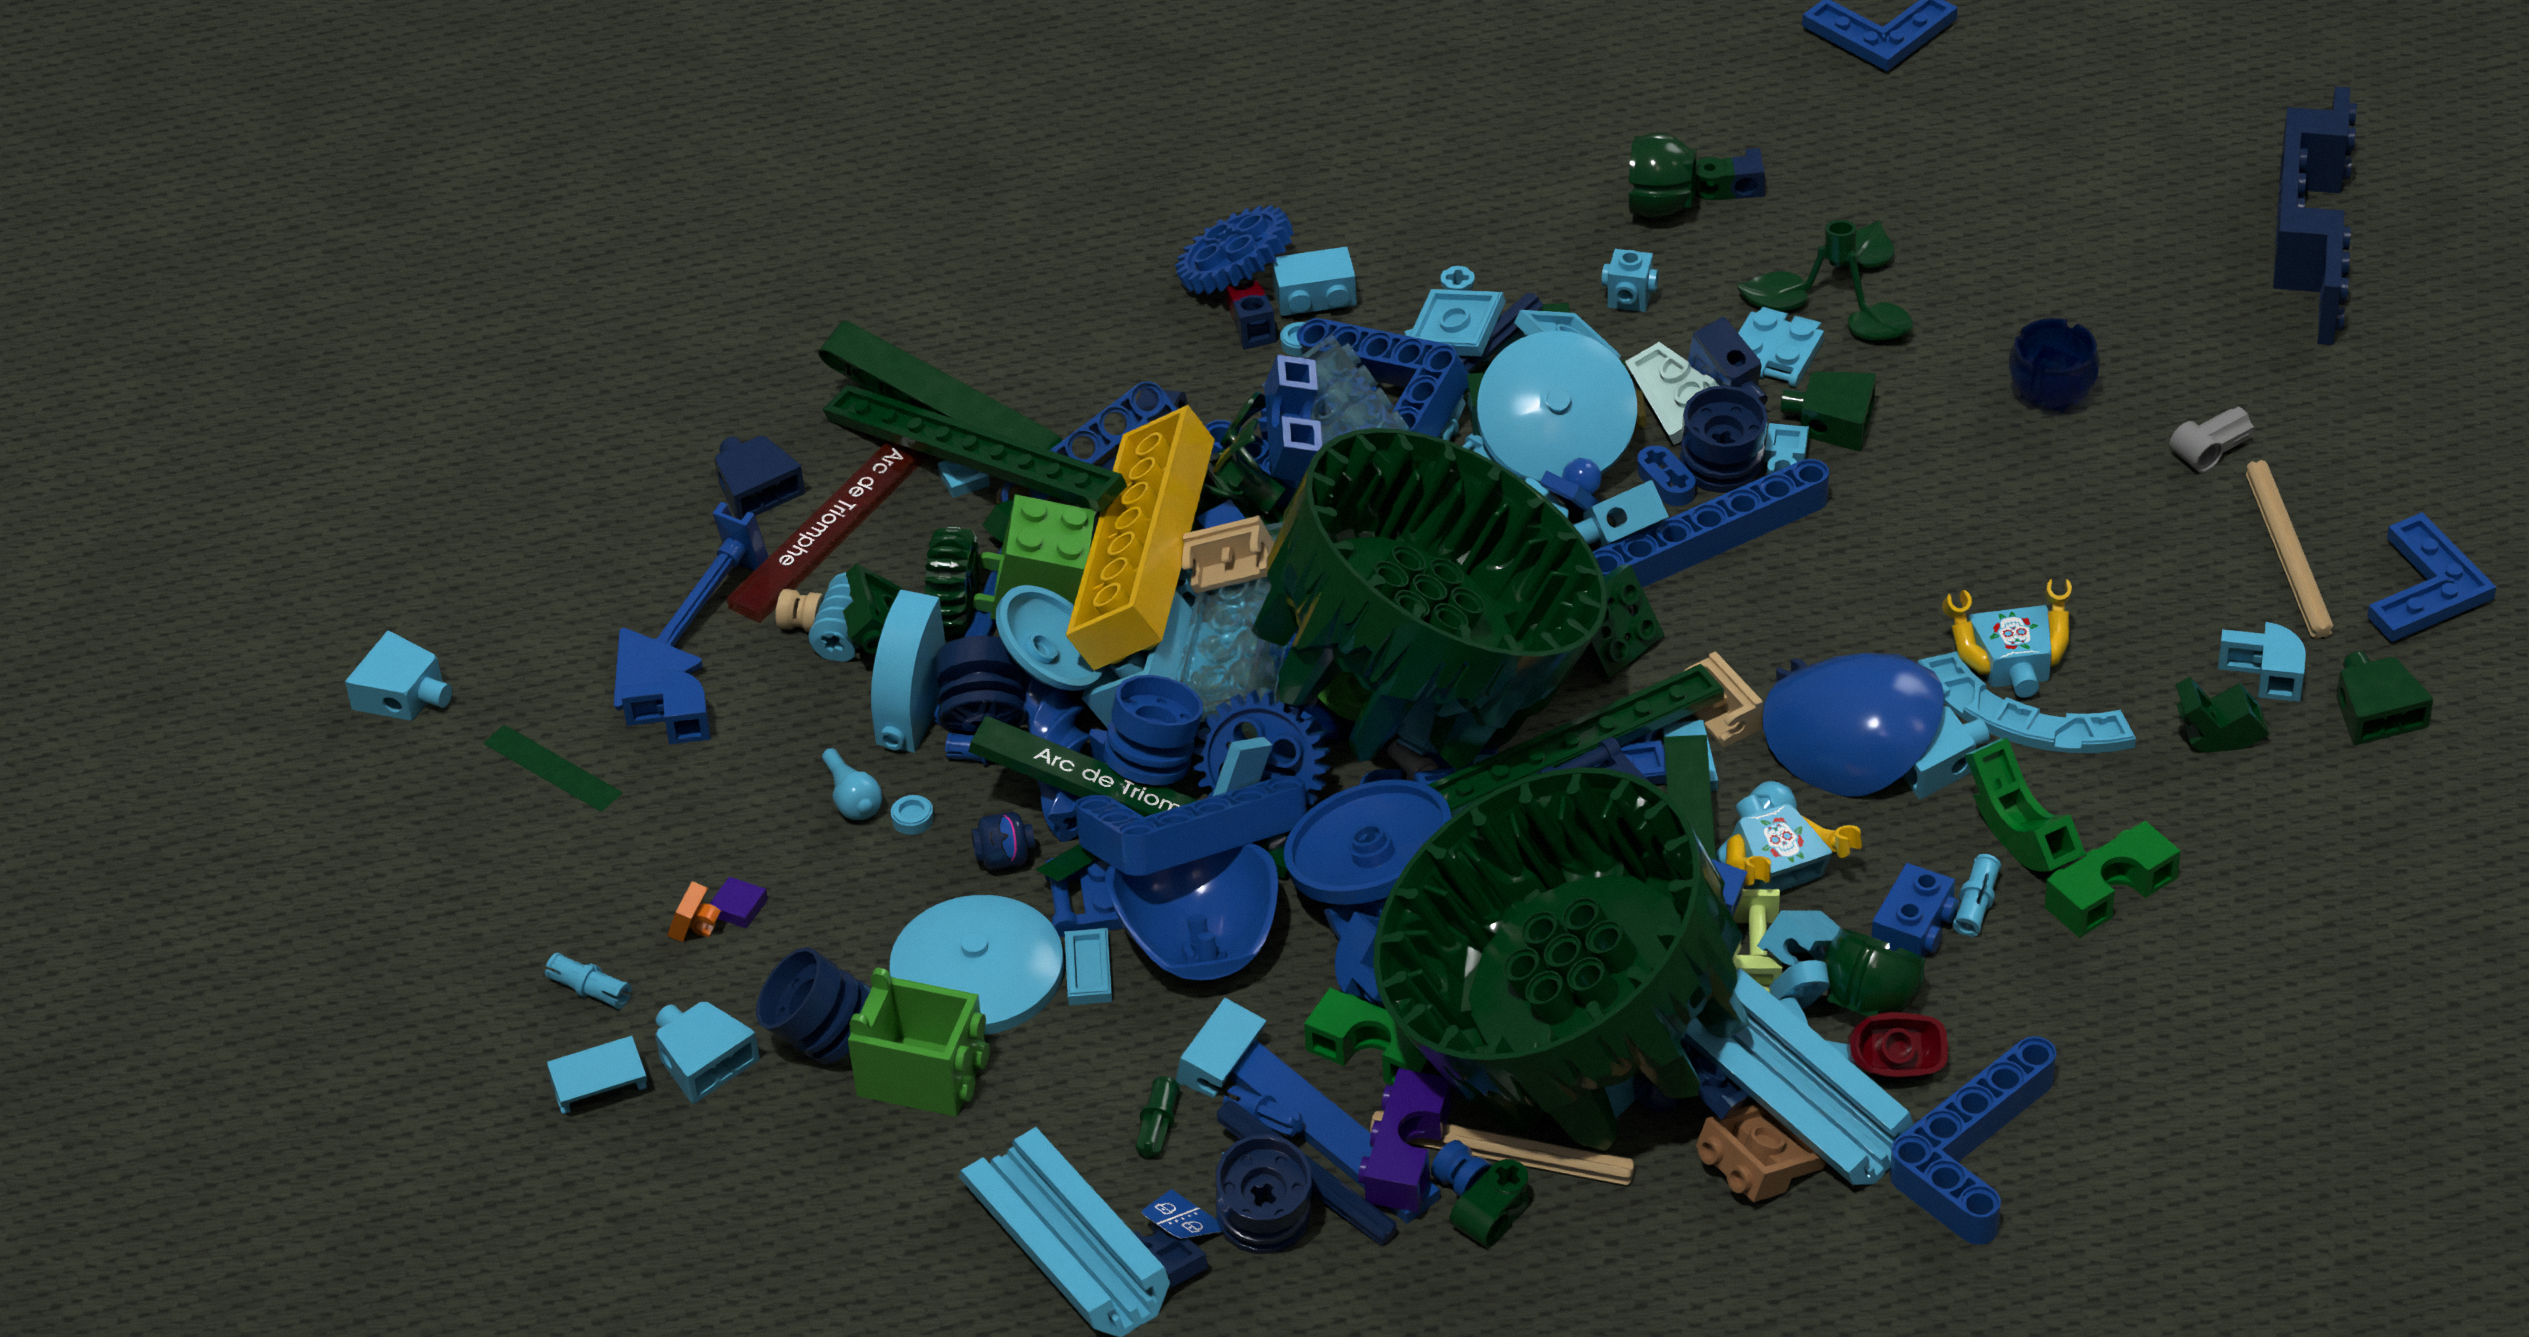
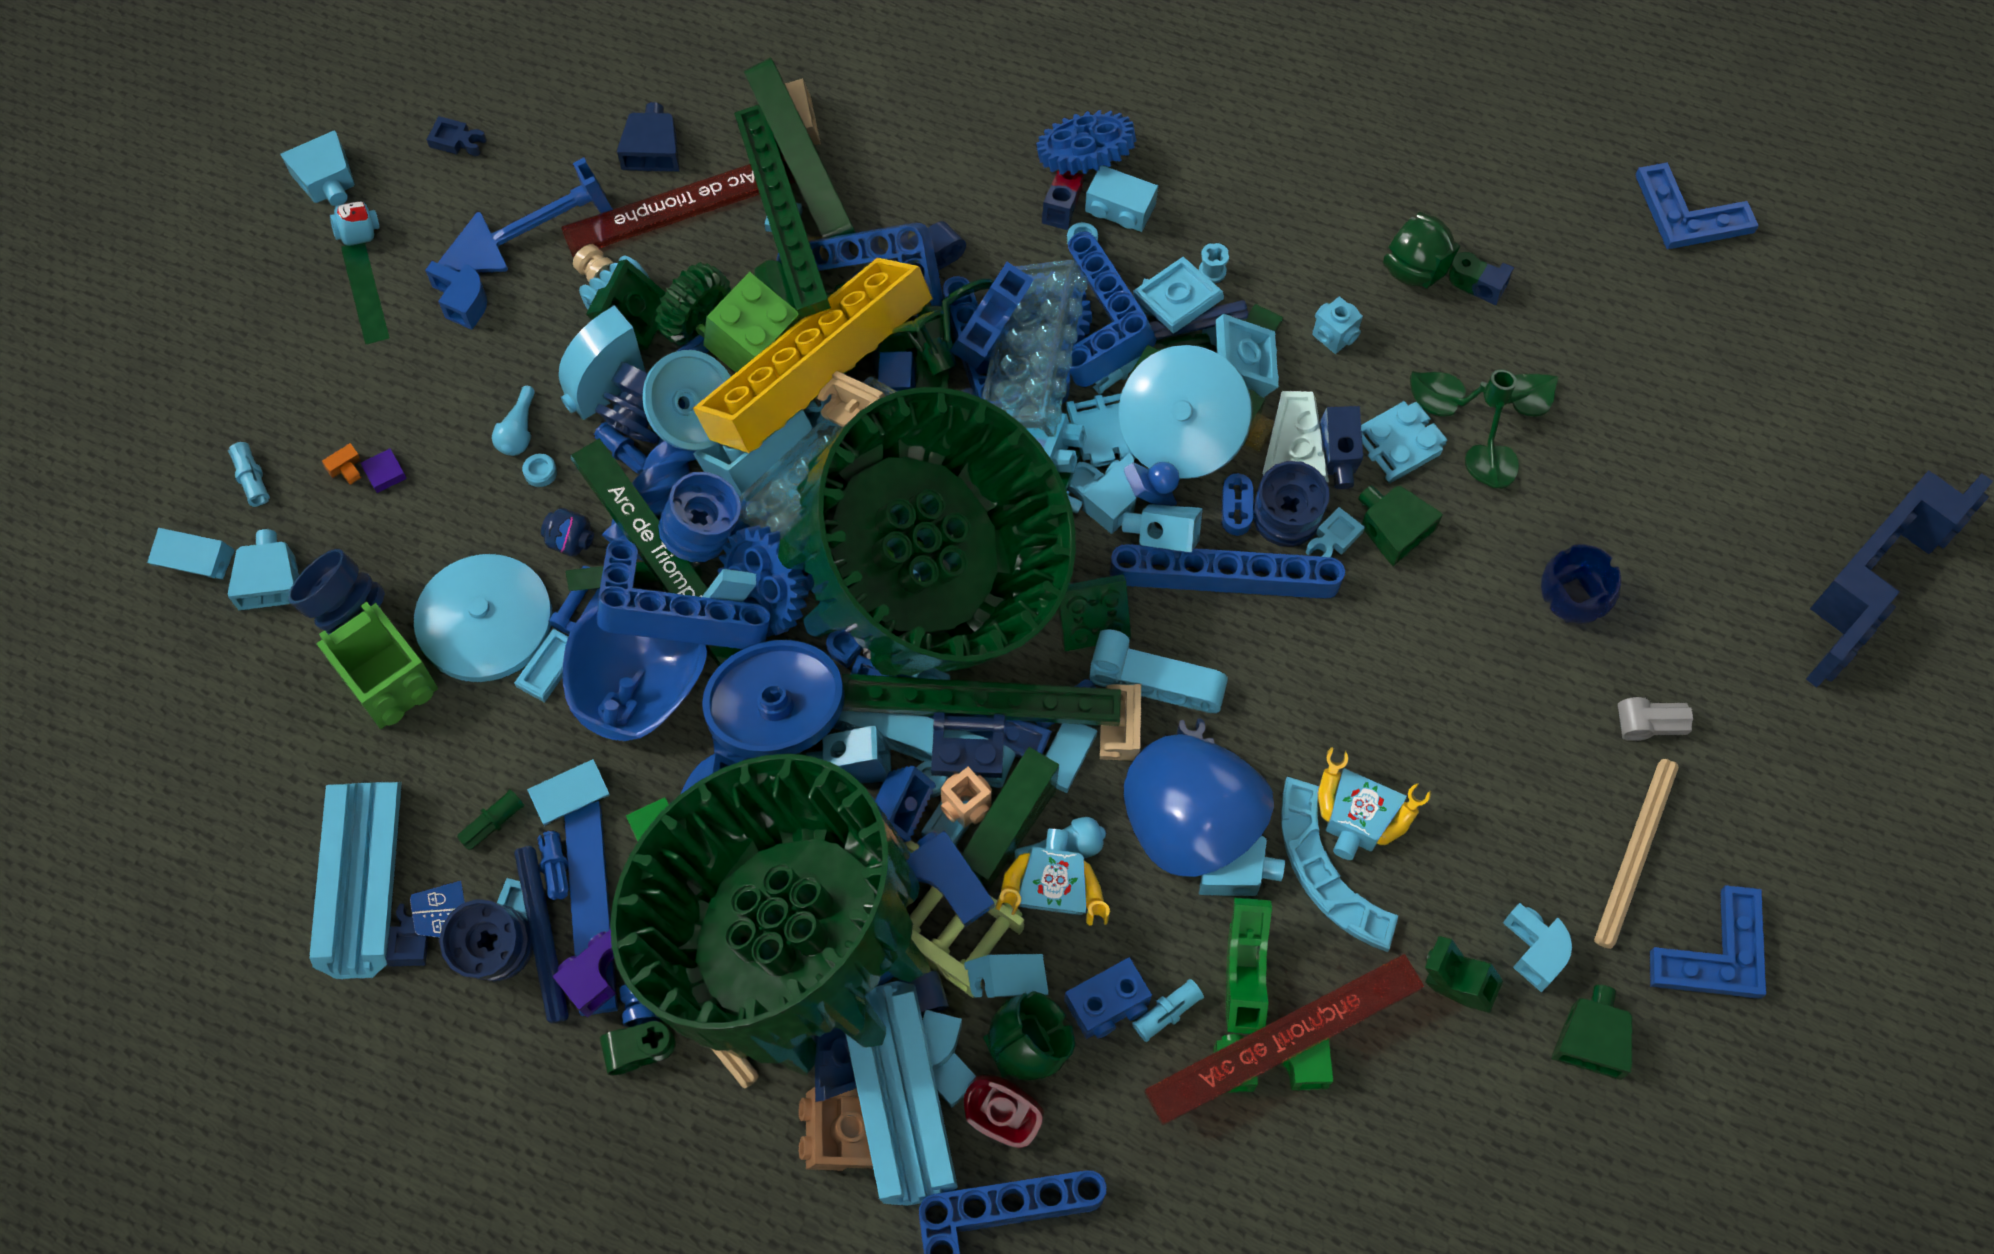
camera: 30 degrees right, 20 degrees up
medium azure beam [1769,960,1830,1009] -> none
none -> medium azure head [330,201,379,246]
none -> dark blue plate [426,116,487,156]
none -> medium azure beam [1089,630,1228,713]
none -> clear red tile [1144,954,1424,1126]

